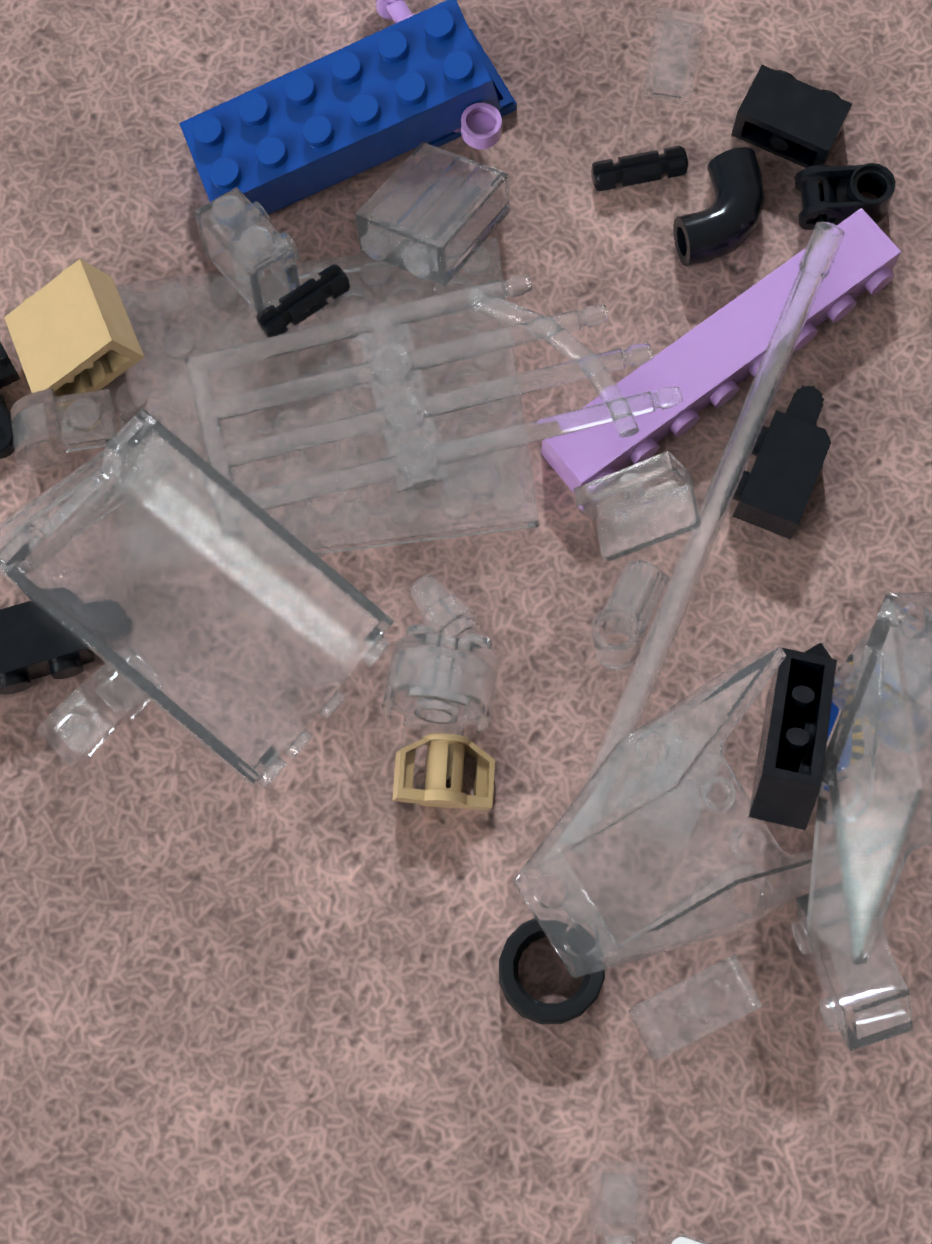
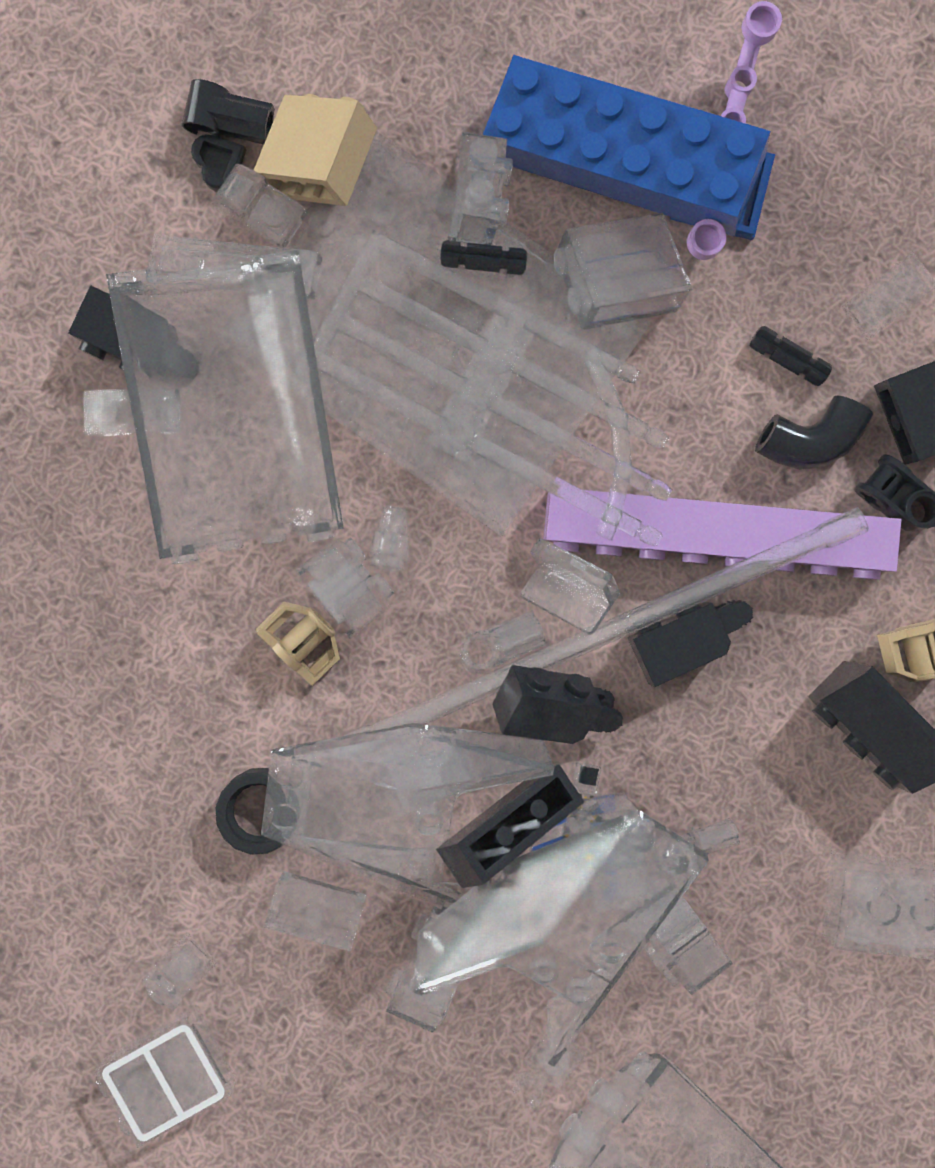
camera: 40 degrees right, 15 degrees up
none -> black hinge [492,665,623,744]

